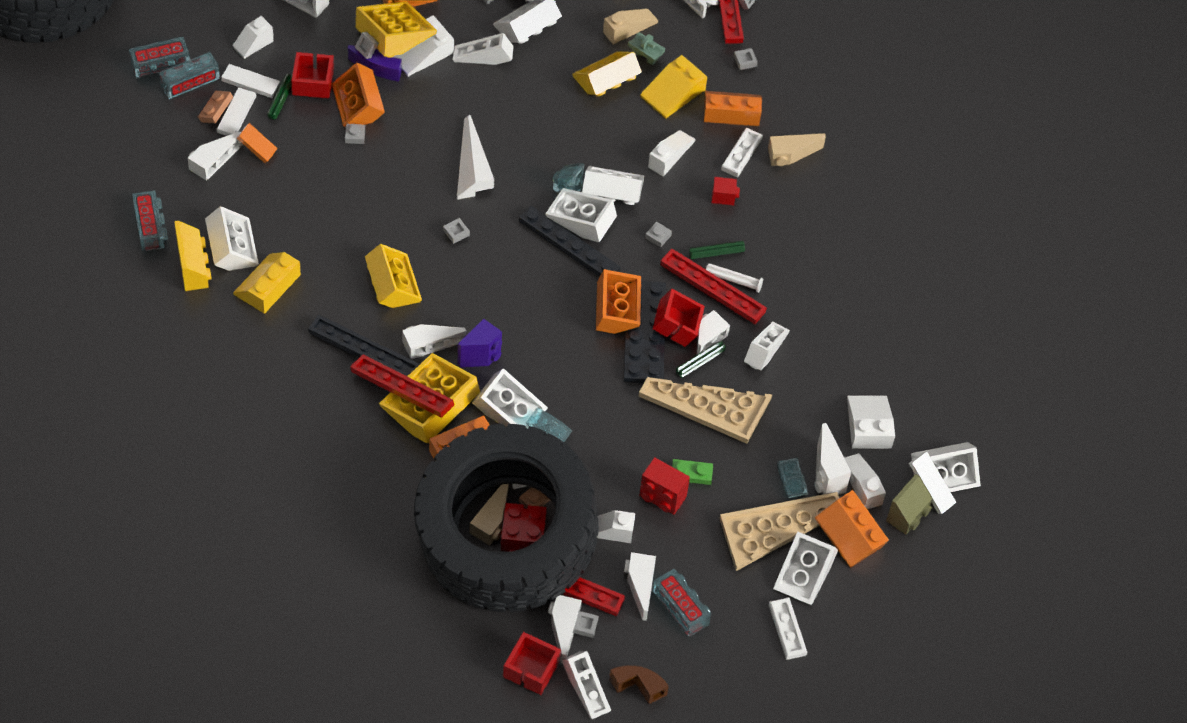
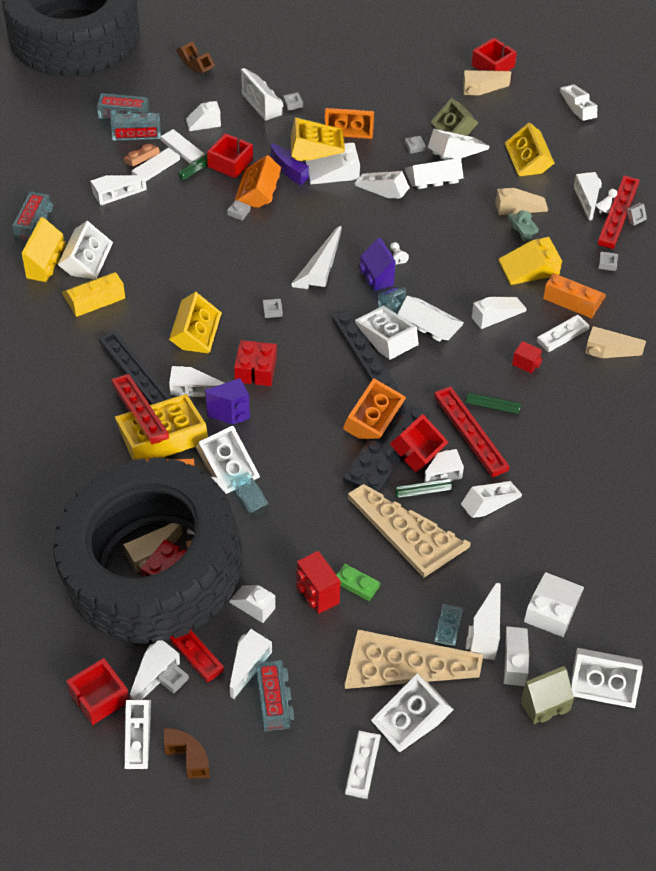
camera: 30 degrees right, 5 degrees down
orange tile [237,123,278,163] -> none
light grey plate [355,32,379,58] -> none
slope [572,51,641,97] -> none
light grey plate [645,222,672,248] -> none
white axle [706,264,763,293] -> none
orange slope [815,490,889,568] -> none
white tile [909,452,956,514] -> none
none -> red piece [234,340,277,386]
none -> dark purple slope [359,238,396,291]
none -> white piece [390,242,409,265]

